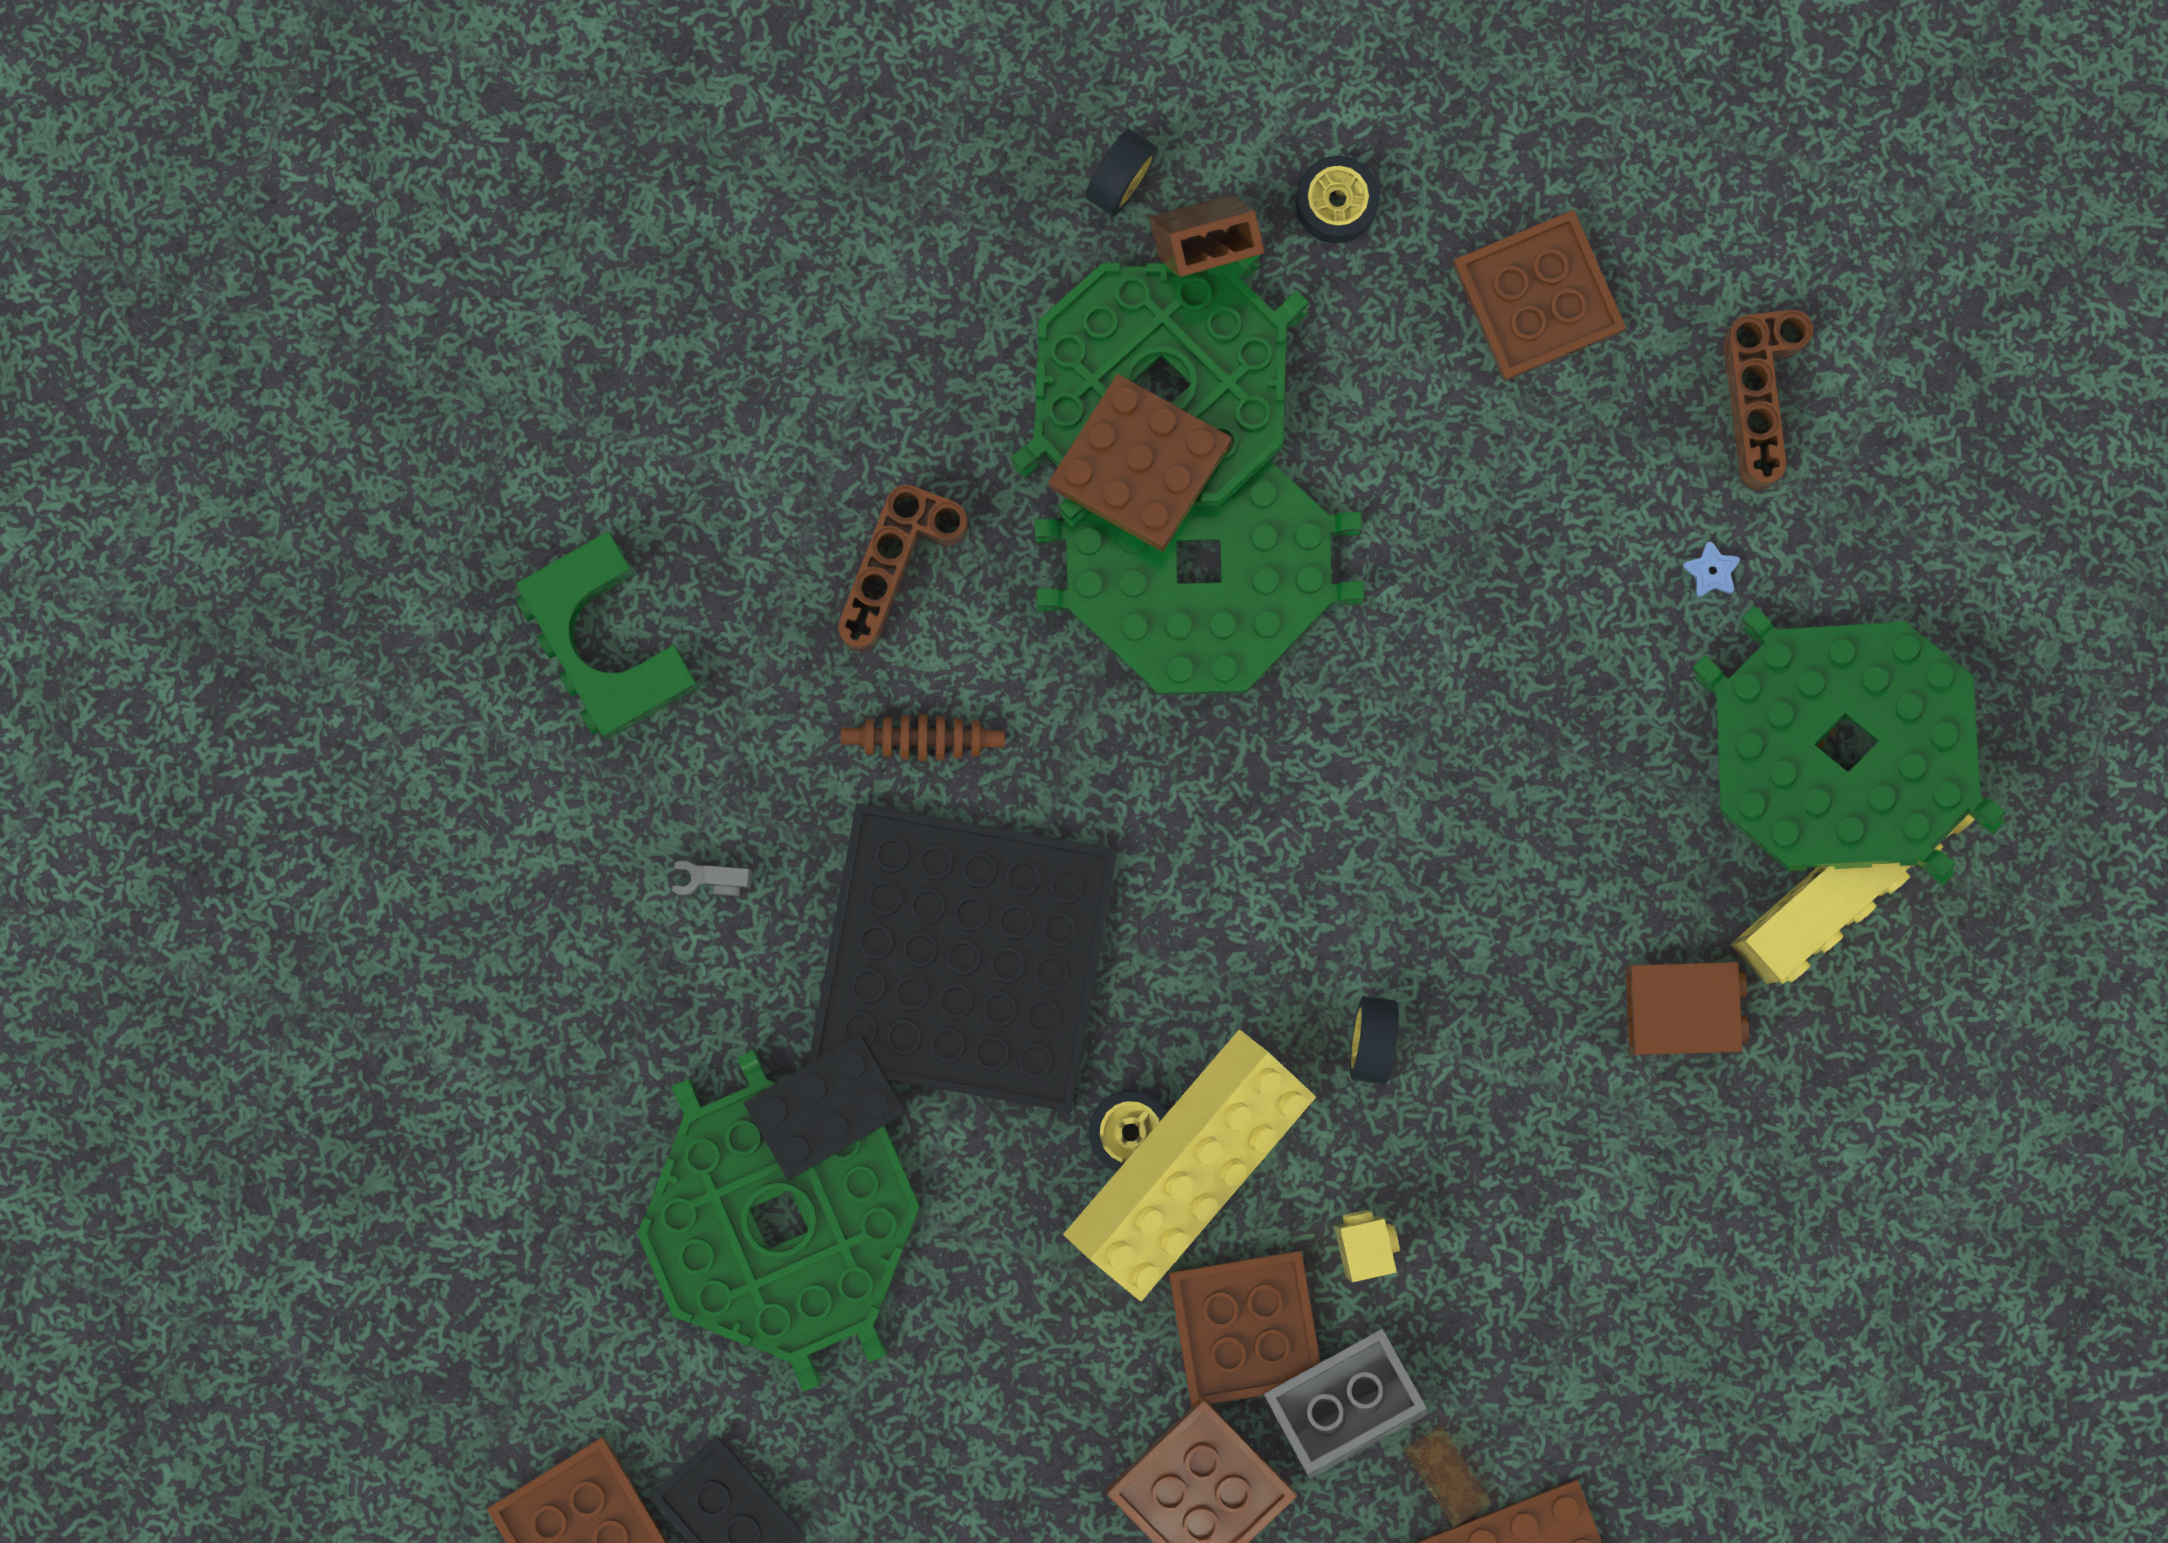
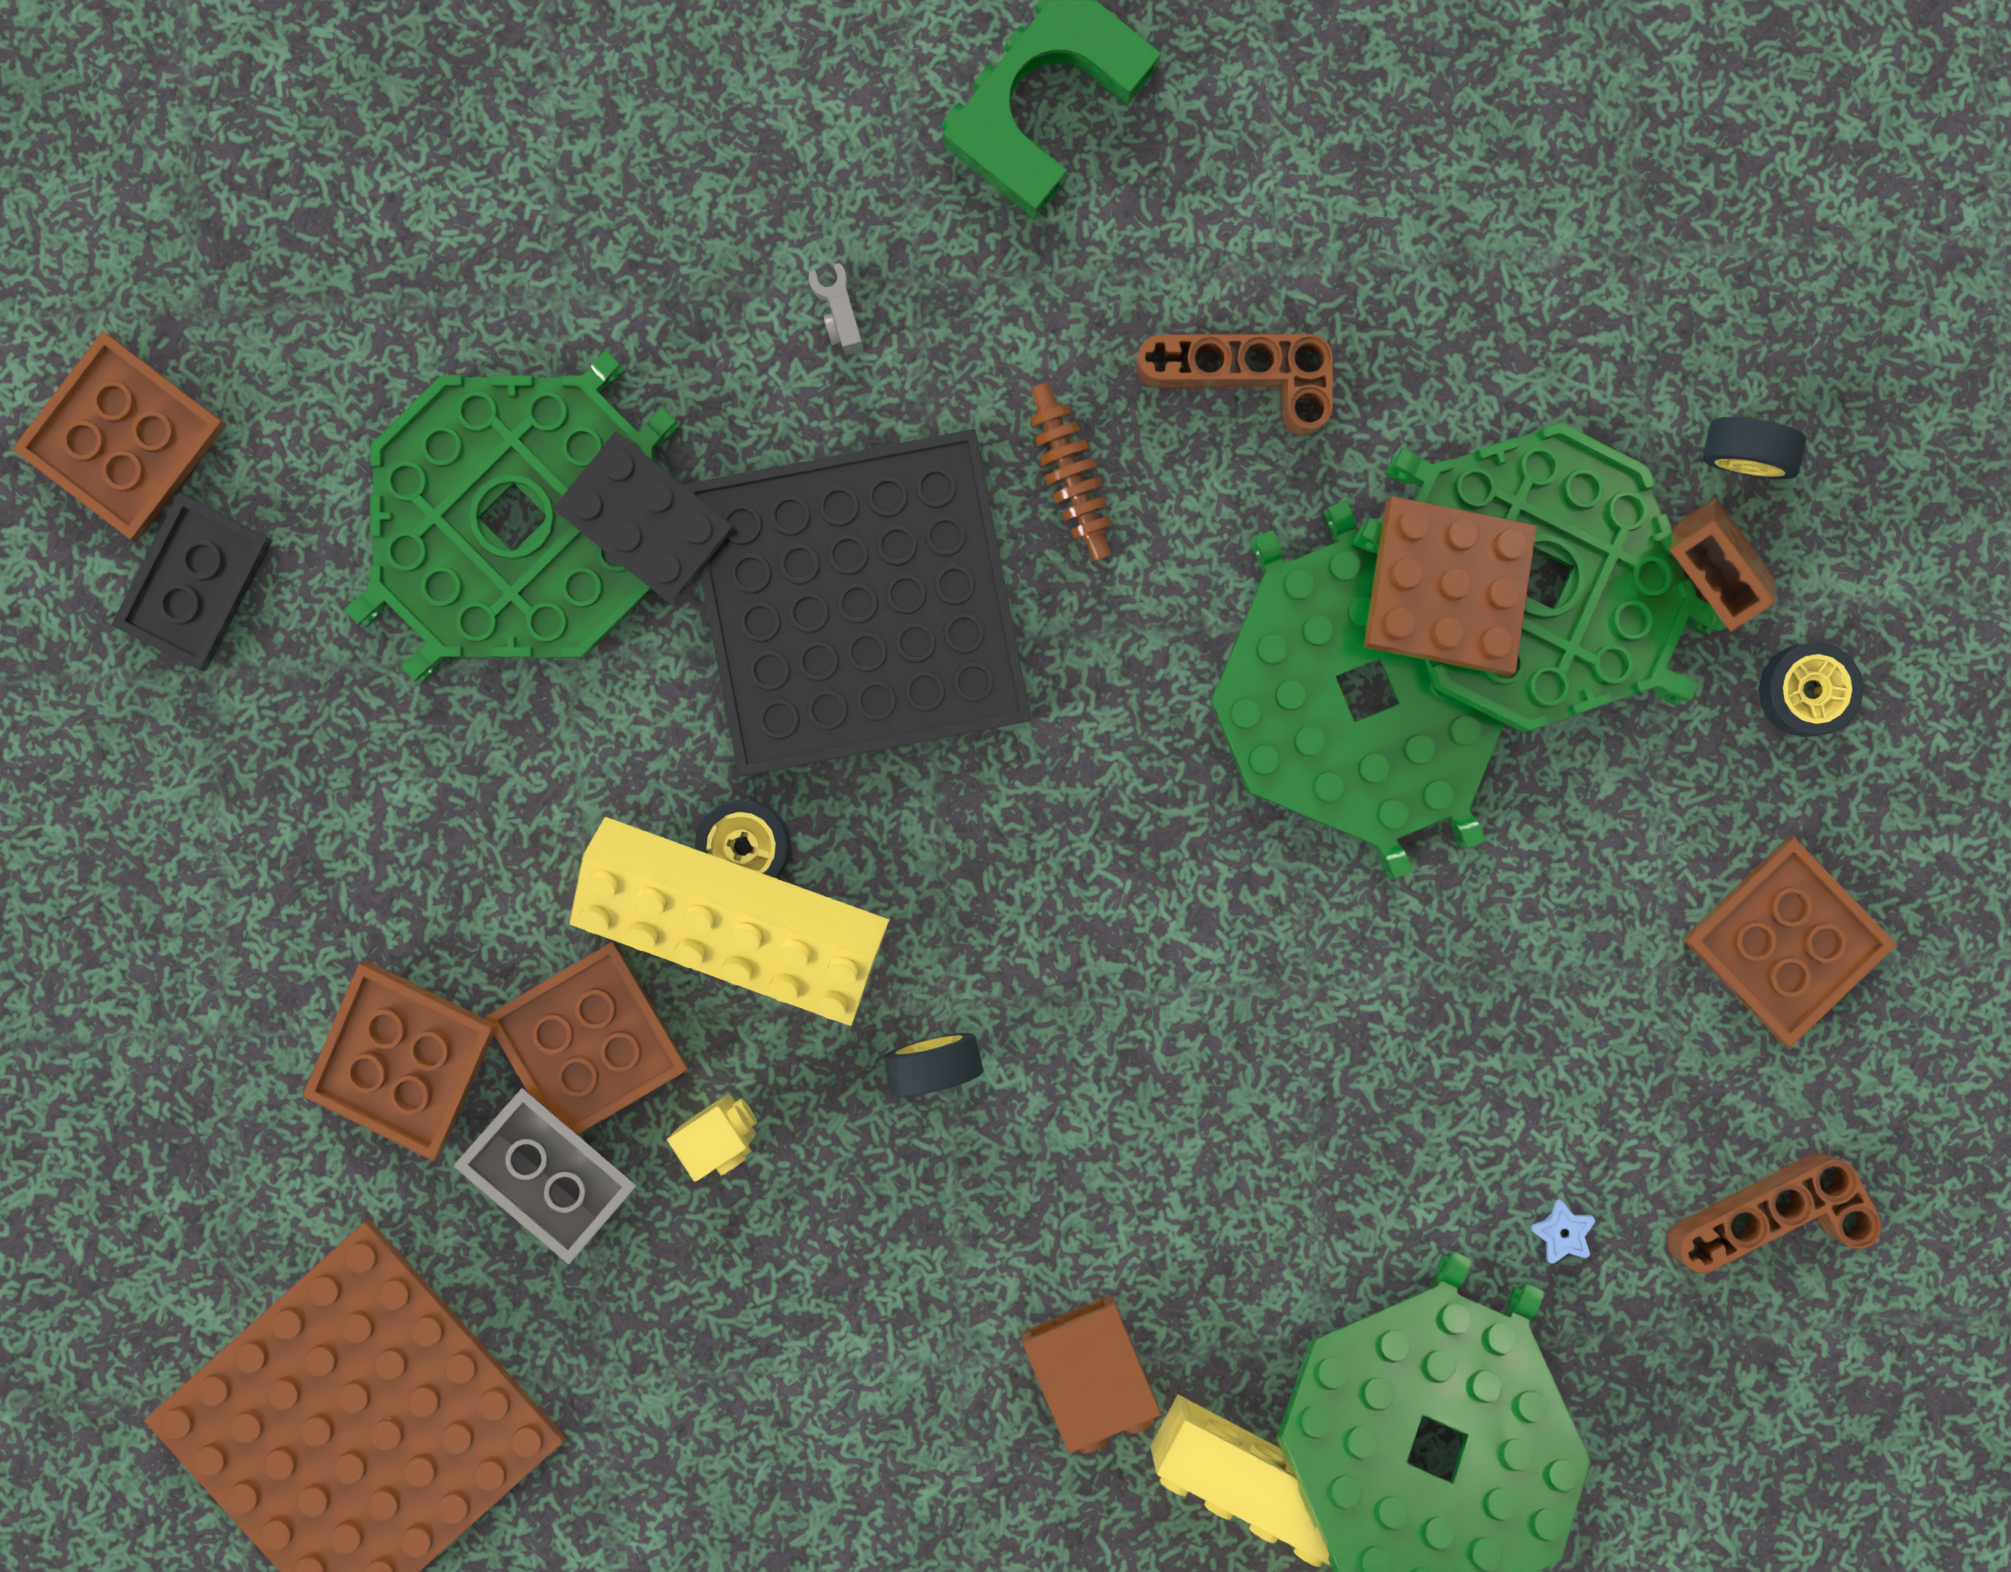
camera: 70 degrees right, 5 degrees up
clear orange tile [1404,1425,1491,1527] -> none

